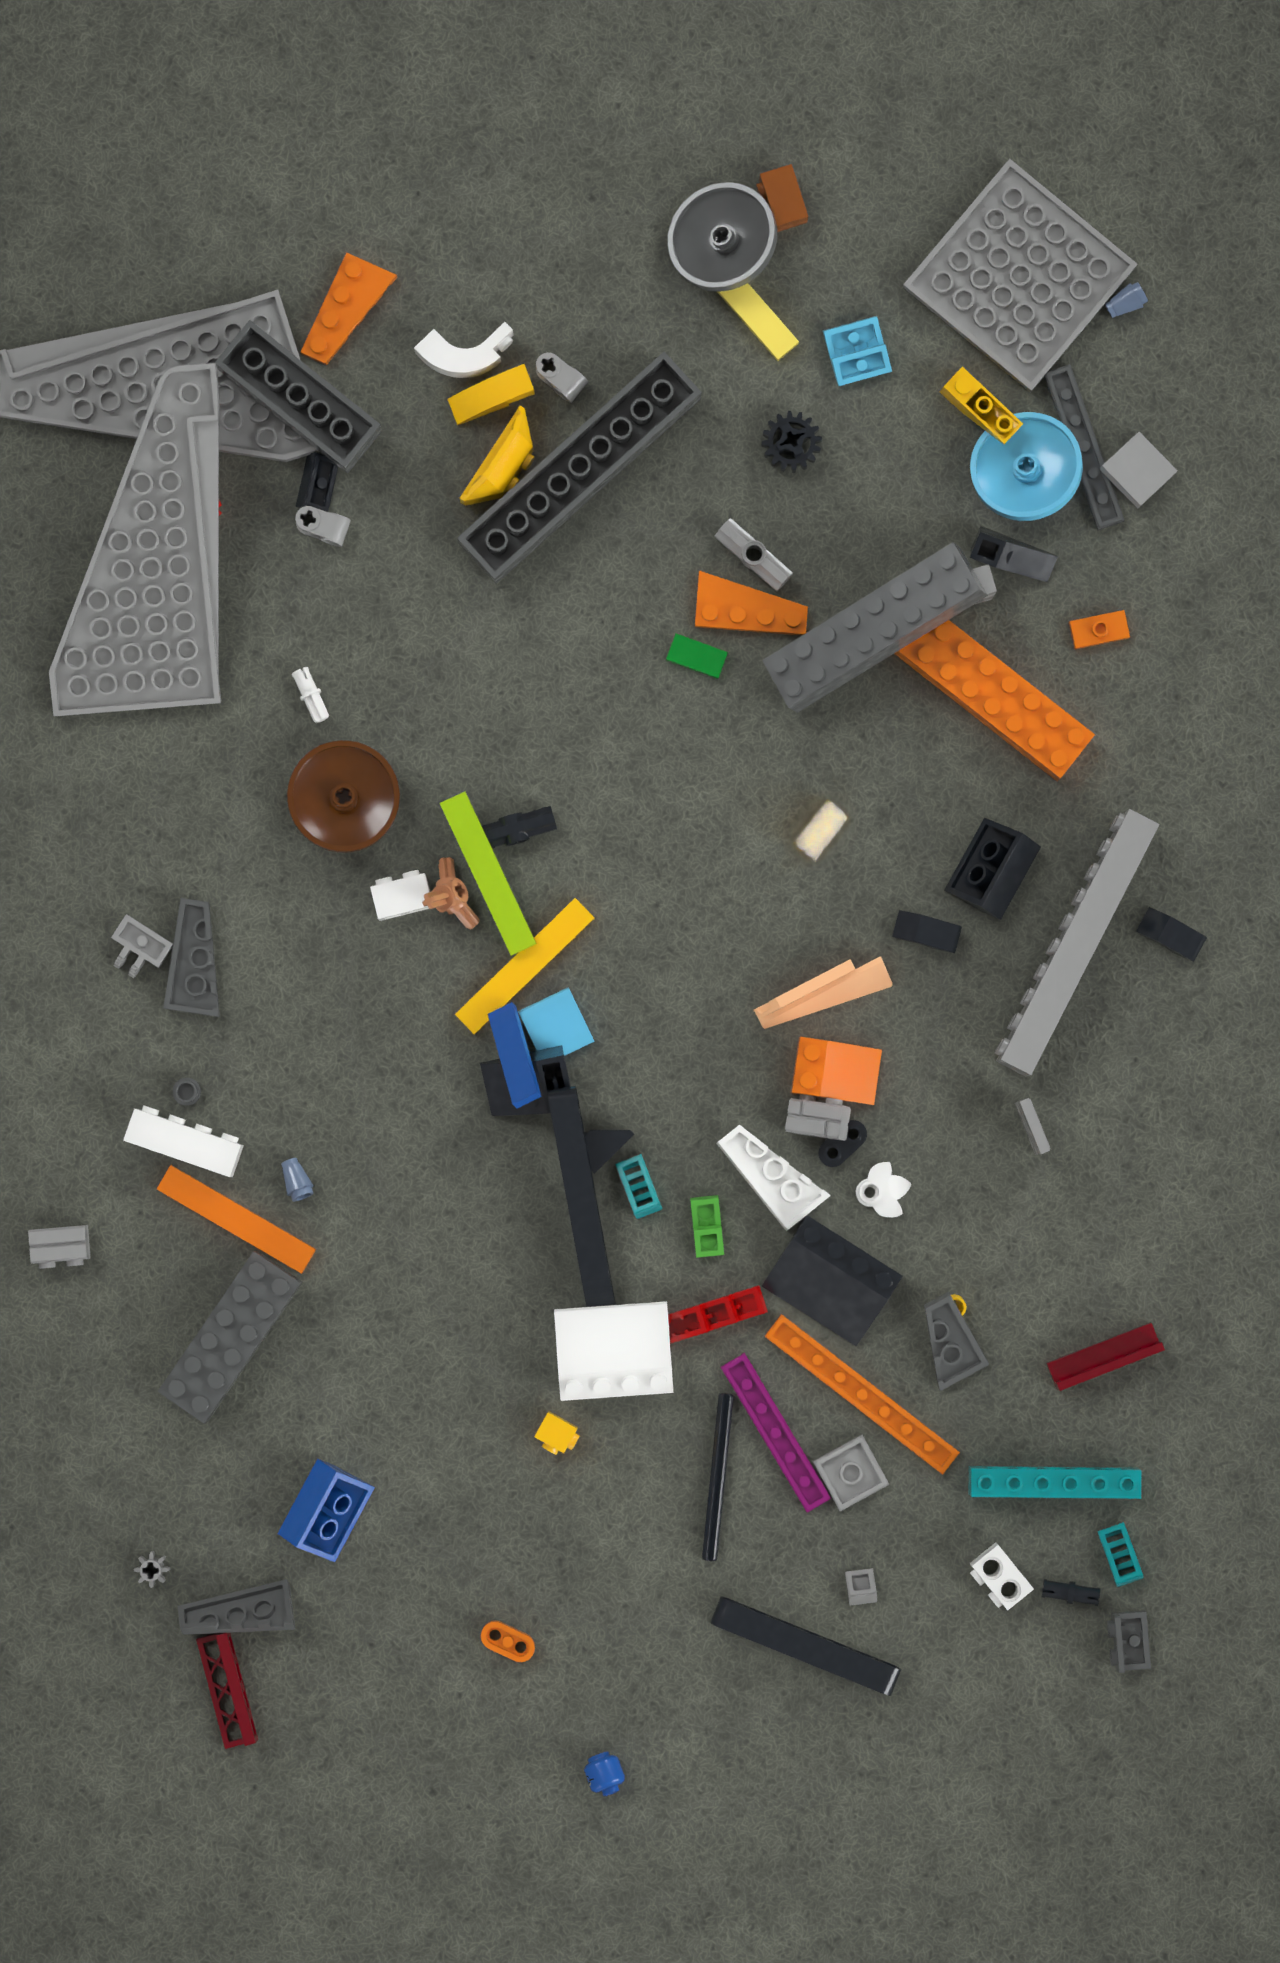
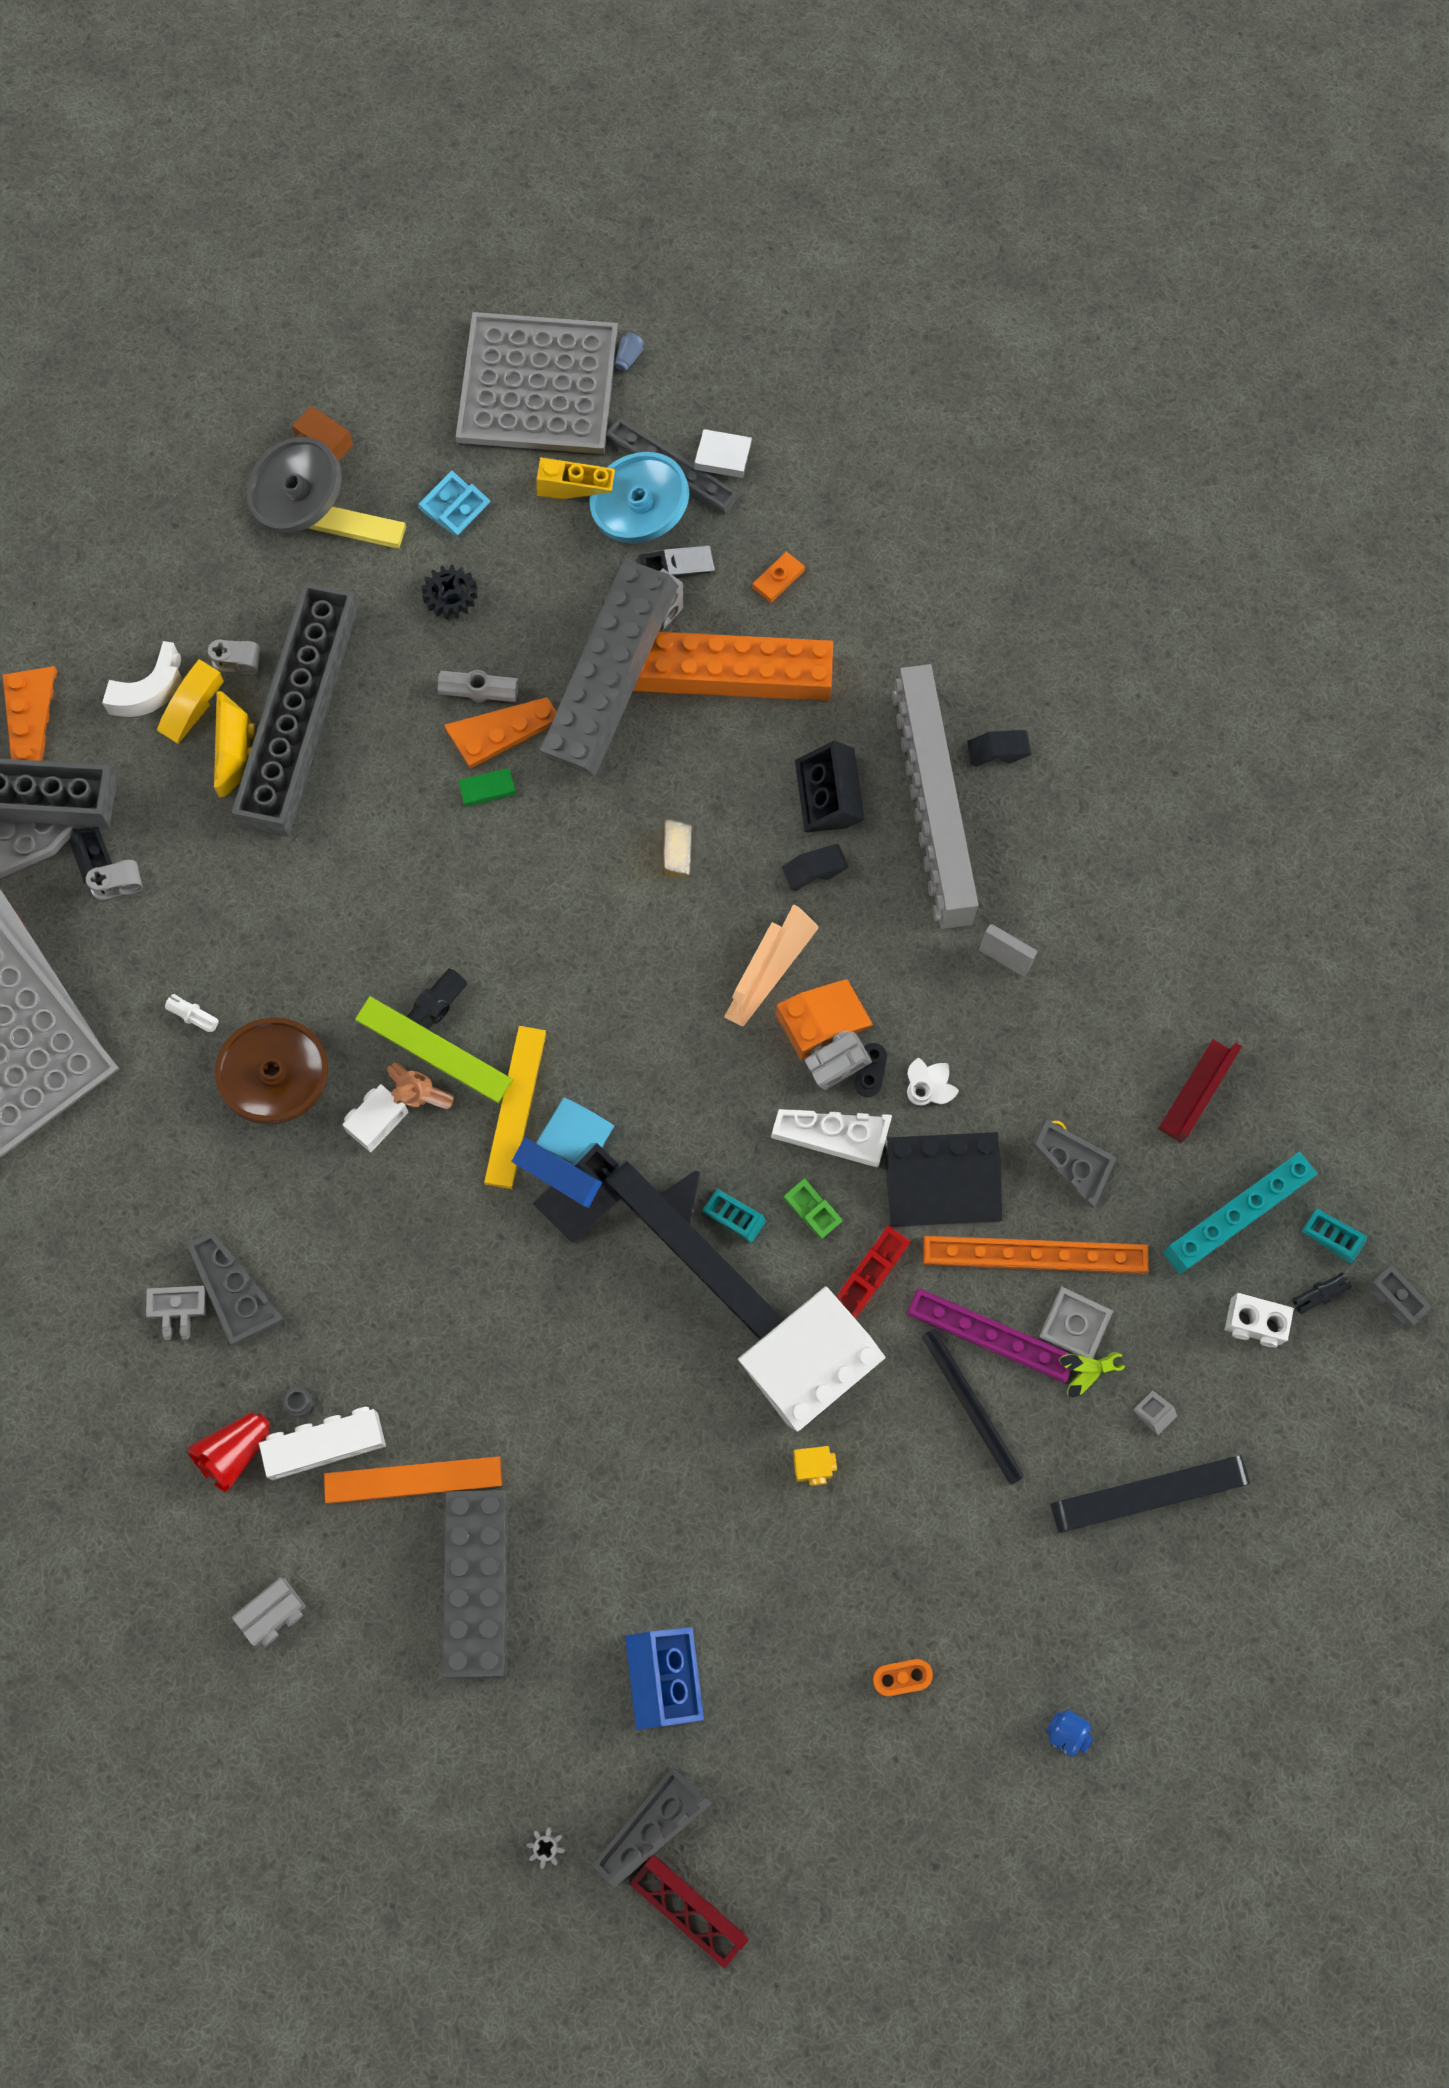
camera: 40 degrees left, 15 degrees down
sand blue cone [281,1158,314,1202] -> none
none -> red cone [186,1412,271,1493]
none -> lime piece [1059,1352,1125,1397]

